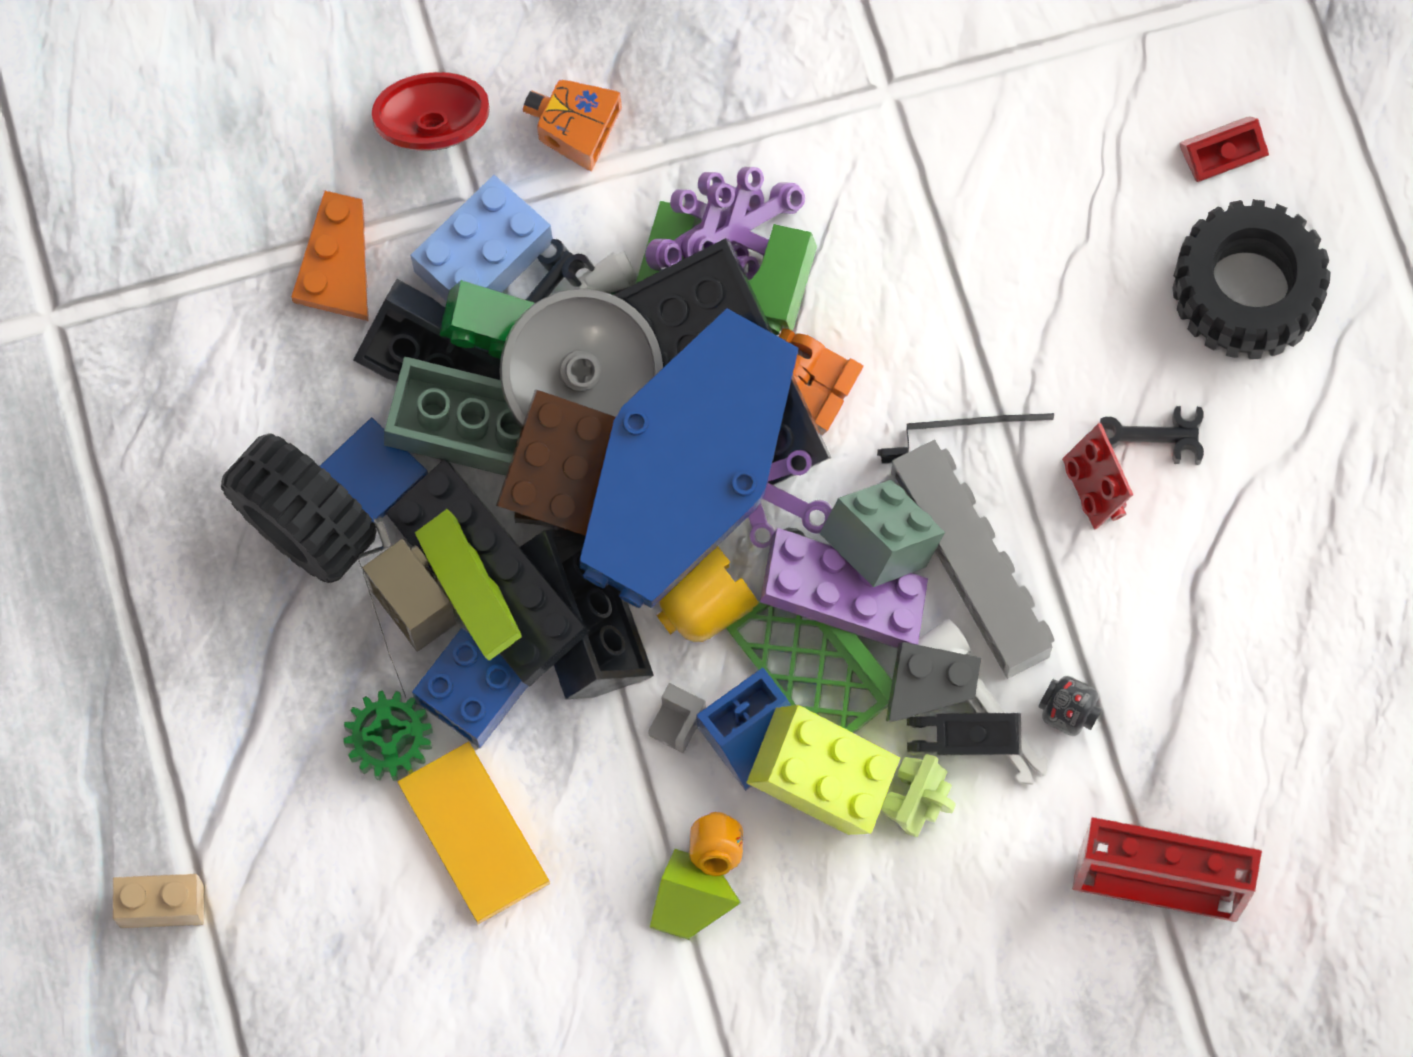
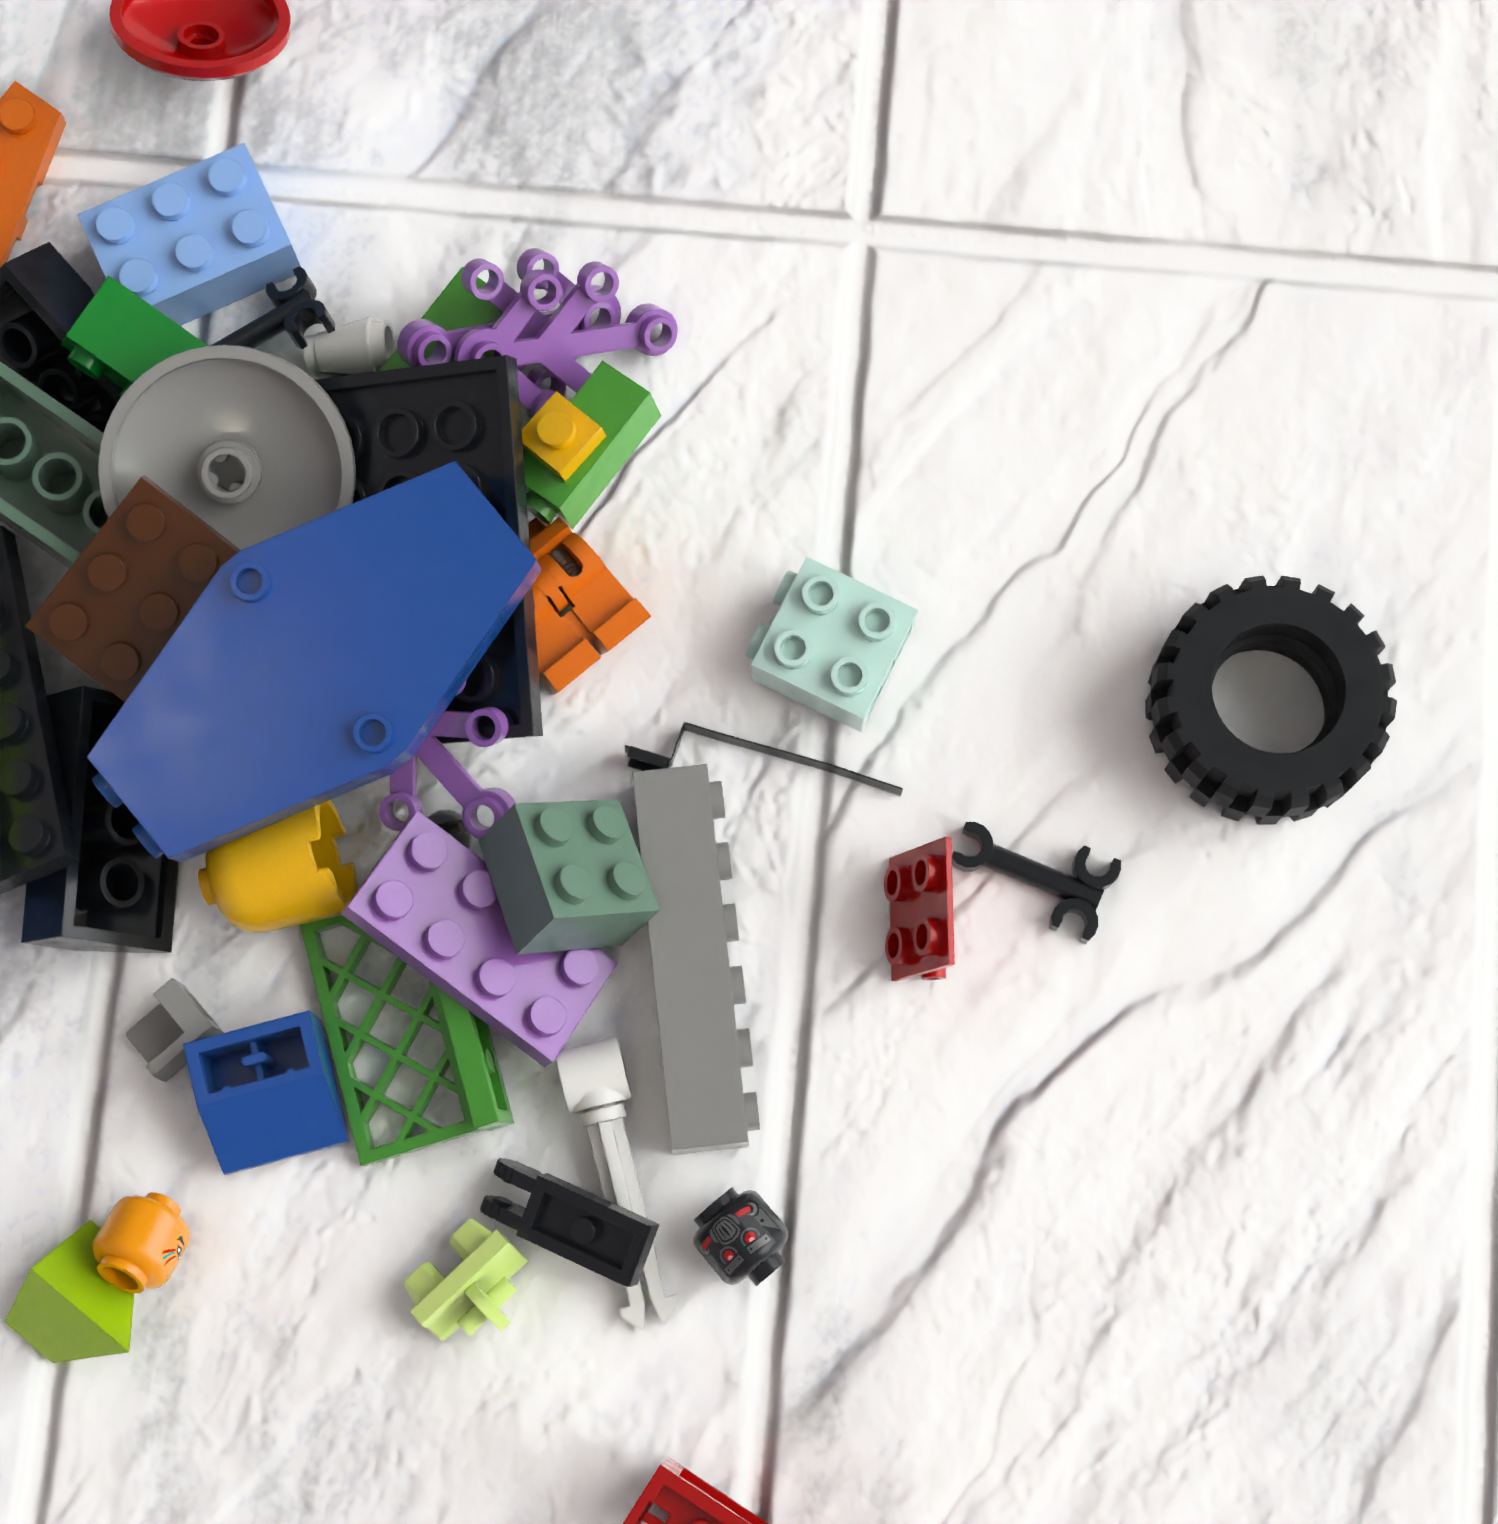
camera: 20 degrees right, 5 degrees up
orange torso [523,79,622,171] -> none
neon yellow brick [746,705,900,835] -> none
dark grey wing [886,642,982,722] -> none
red slope [1179,116,1269,182] -> none
none -> yellow plate [522,391,606,482]
none -> light aqua brick [745,556,918,733]

